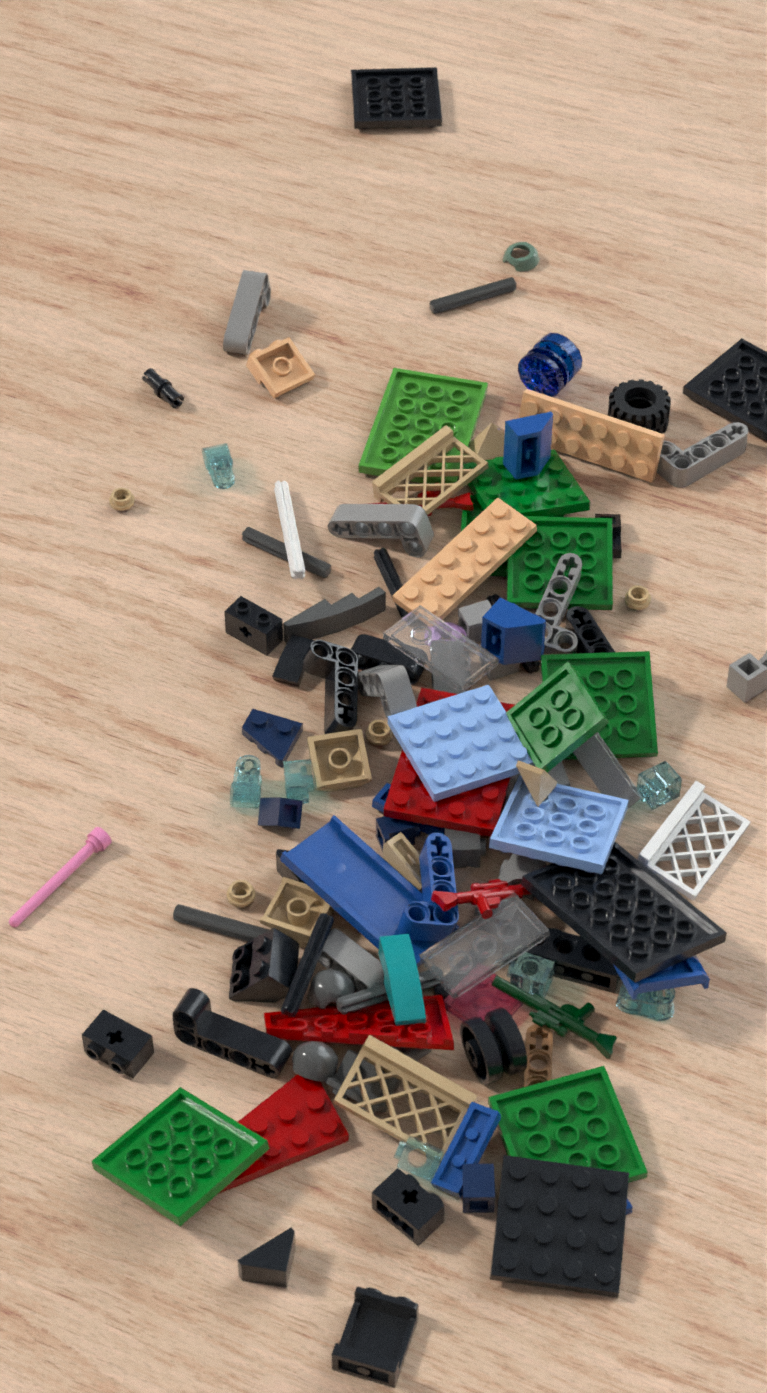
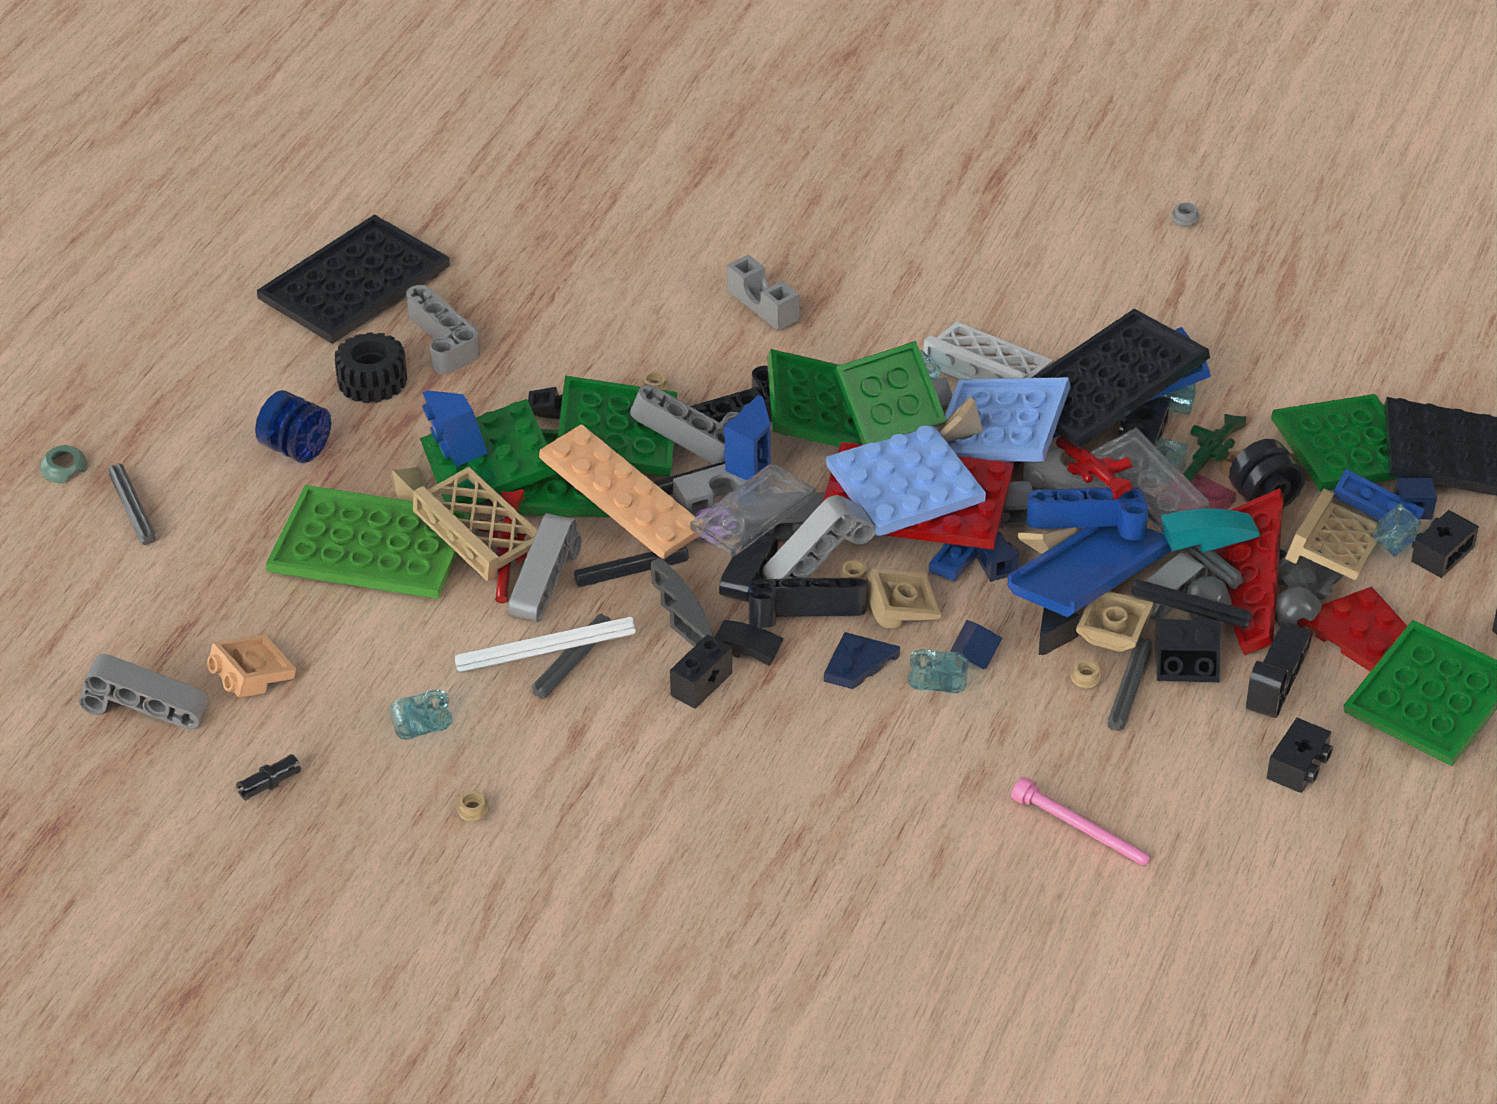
camera: 90 degrees left, 5 degrees down
clear light blue brick [283,759,314,804] -> none
light nougat plate [519,389,665,483] -> none

